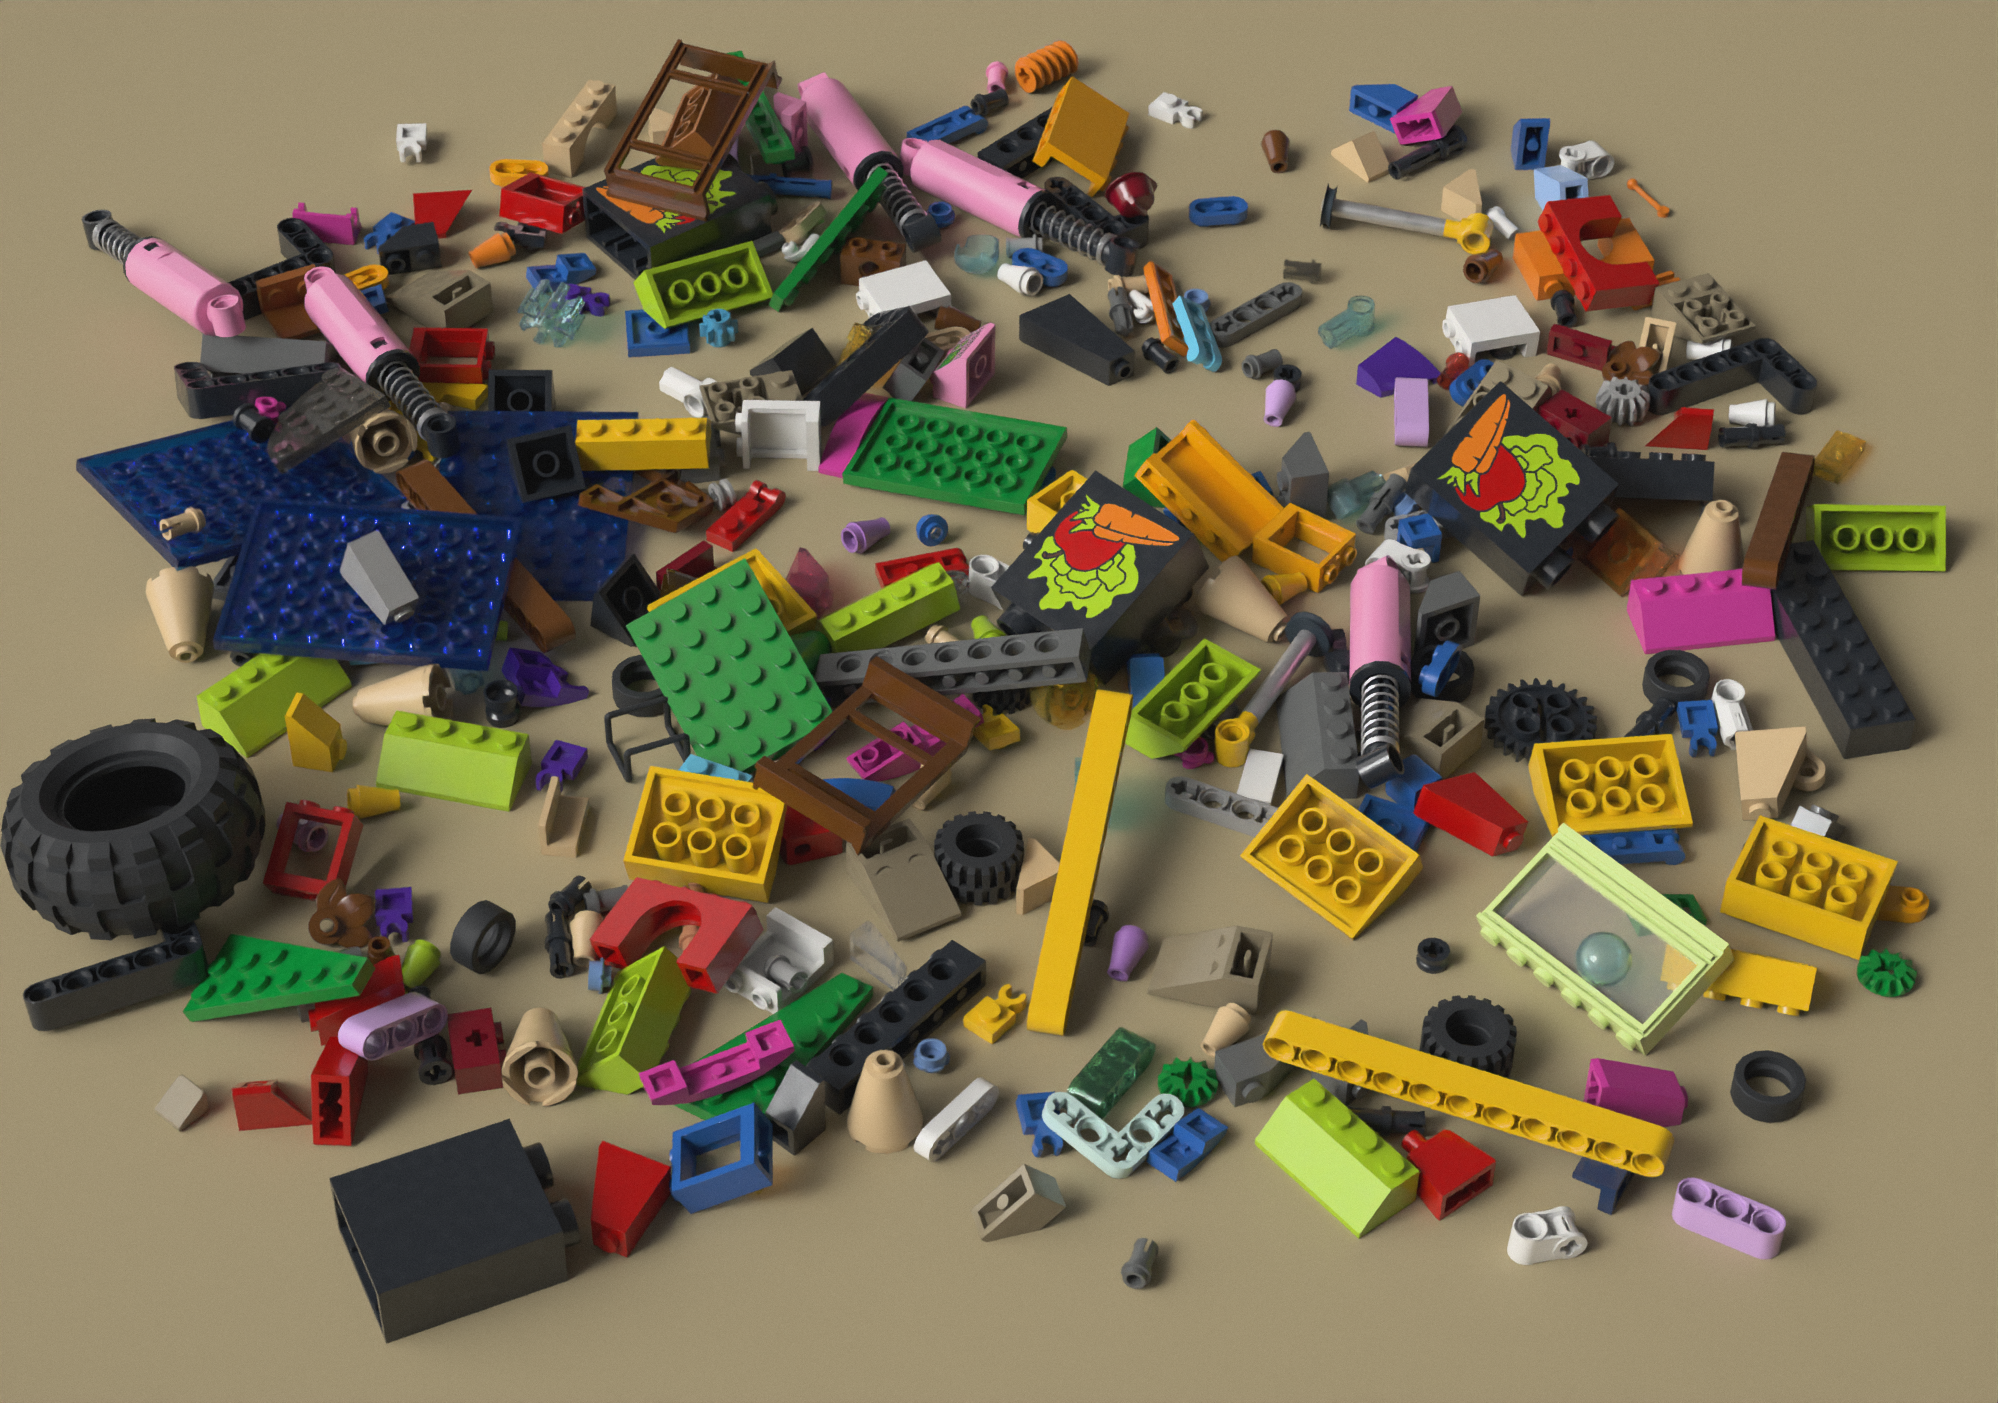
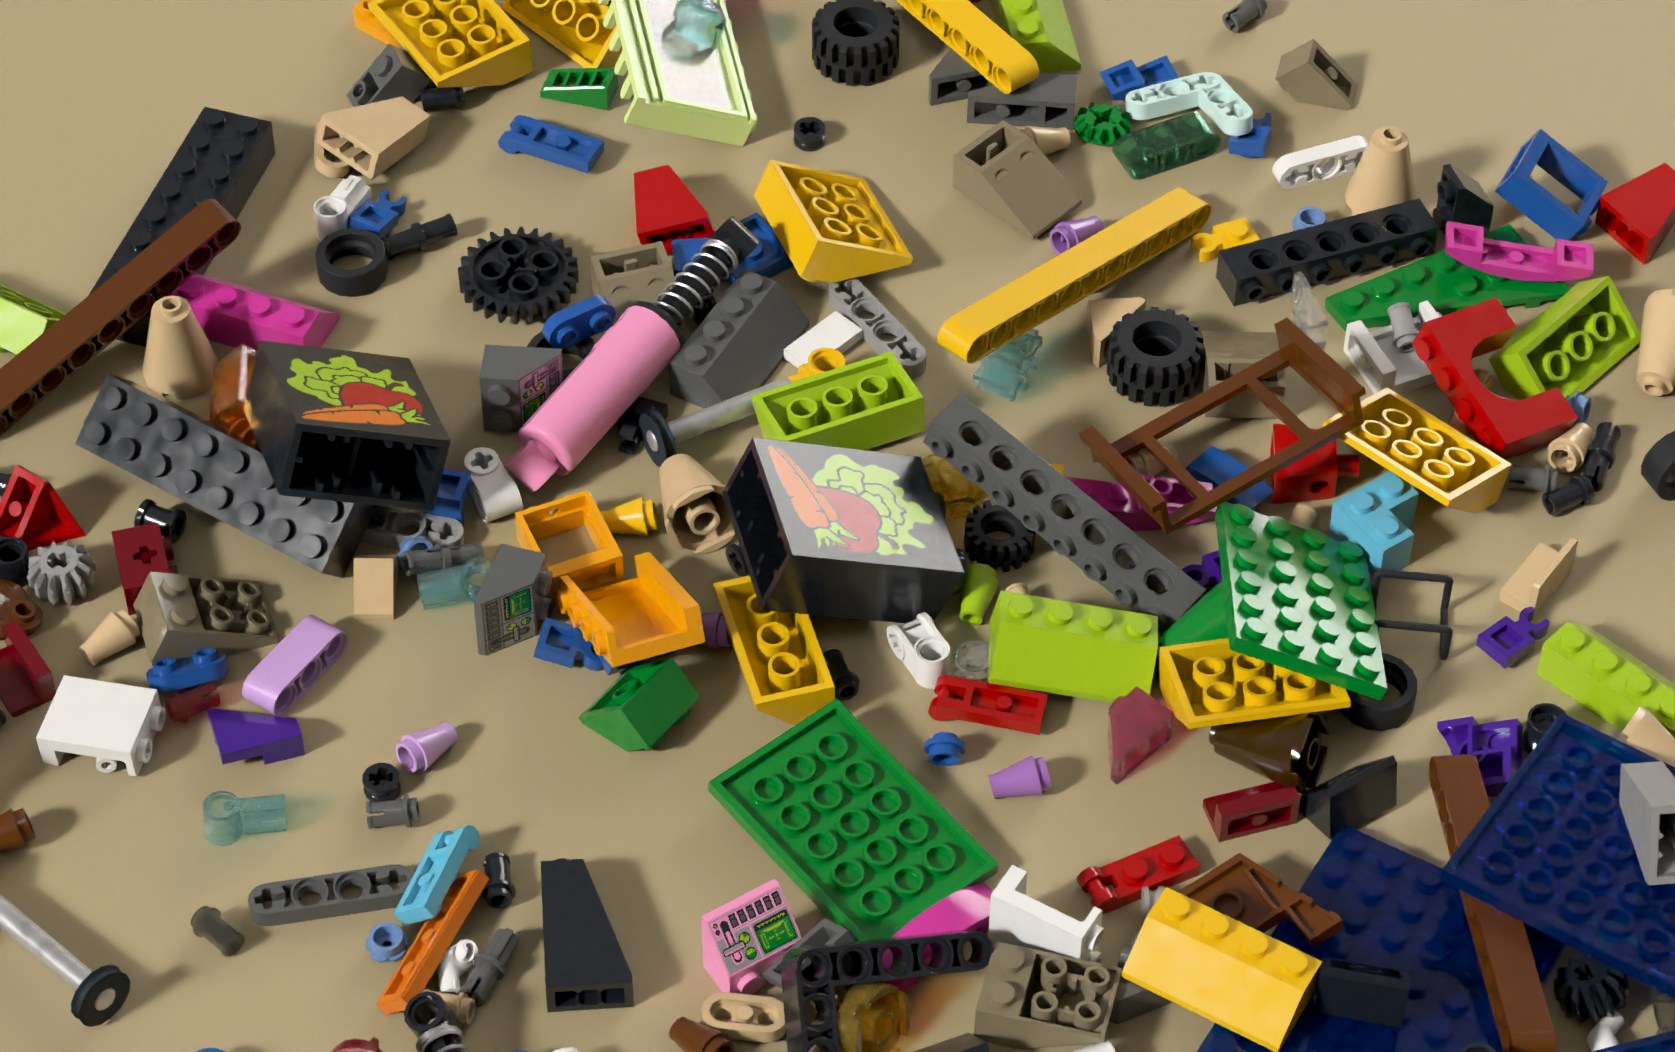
camera: 150 degrees left, 5 degrees up
yellow slope [1528,734,1693,837] -> none

